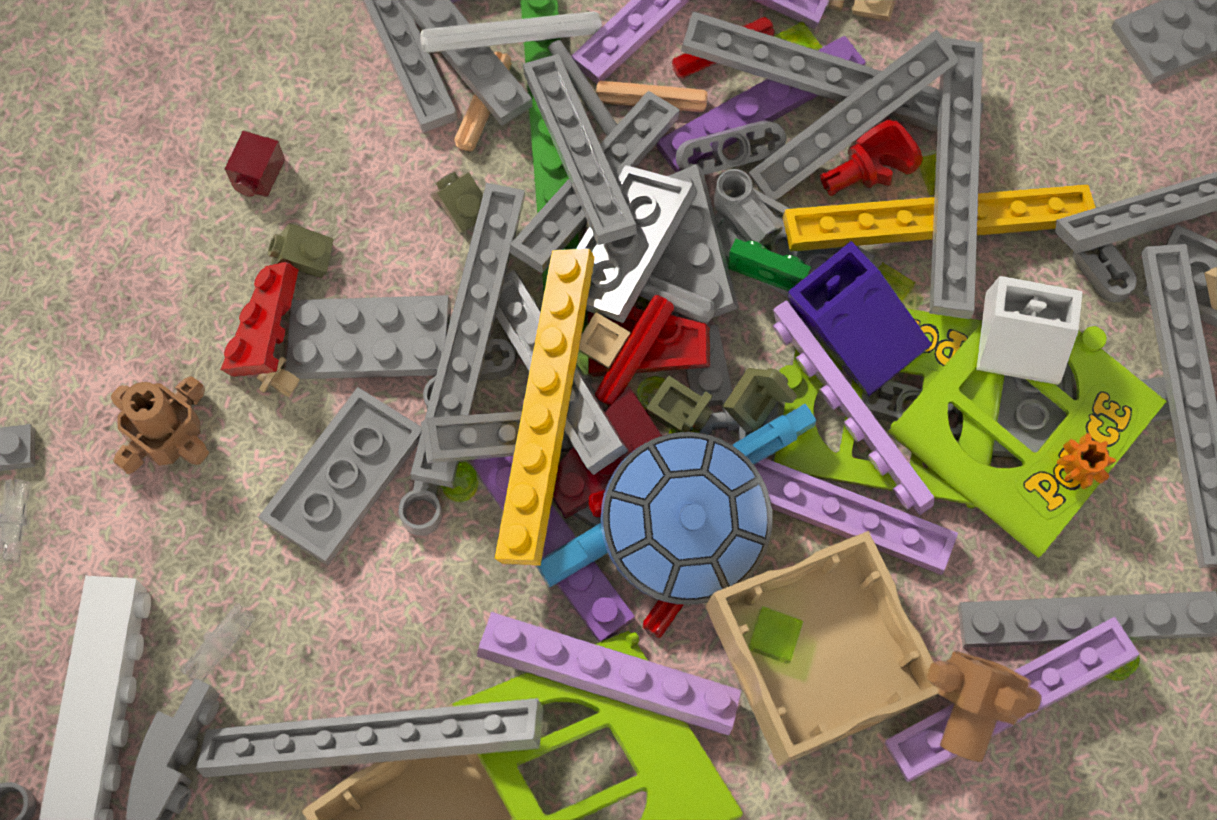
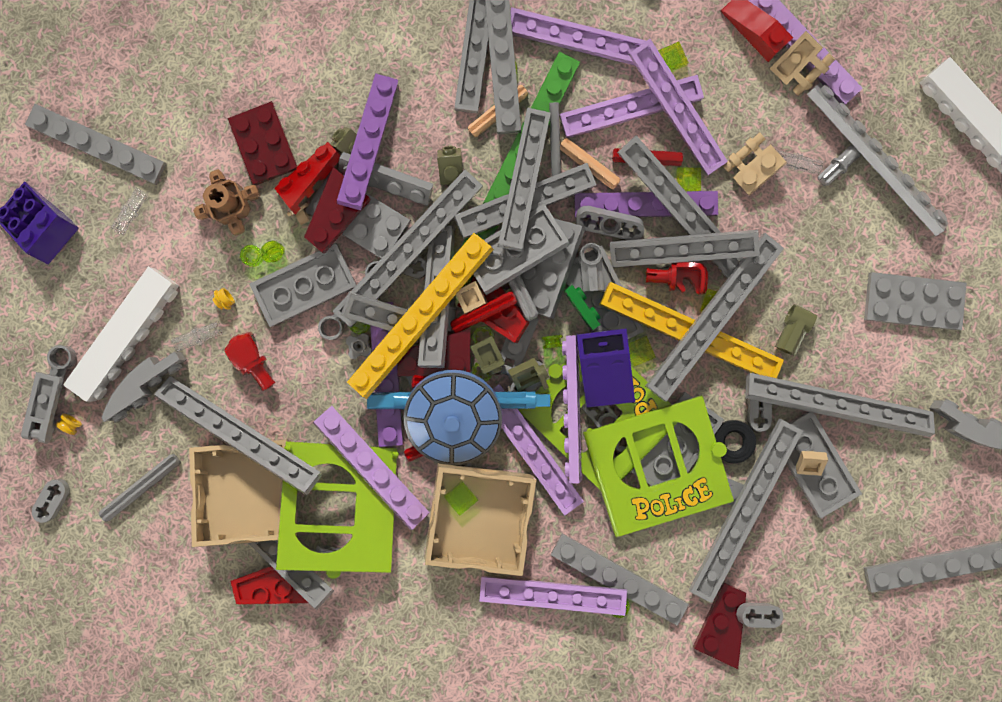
camera: 30 degrees right, 20 degrees up
dark red brick [224,130,285,197] -> none
white axle [420,11,602,53] -> none
medium nougat piece [927,651,1042,762] -> none
white slope [976,276,1083,385] -> none
orange gear [1057,433,1116,489] -> none
none -> yellow plate [213,288,235,310]
none -> red piece [224,332,276,391]
none -> dark red plate [227,101,298,185]
none -> clear neon green bush [240,245,264,267]
none -> clear neon green plate [261,240,285,263]
none -> dark red wing [304,167,371,254]
none -> medium lavender plate [337,73,398,210]
none -> light grey plate [339,152,433,206]
none -> light grey plate [346,333,372,359]
none -> clear neon green bush [541,335,563,349]
none -> black tyre [714,420,756,464]
none -> olive piece [775,304,817,356]

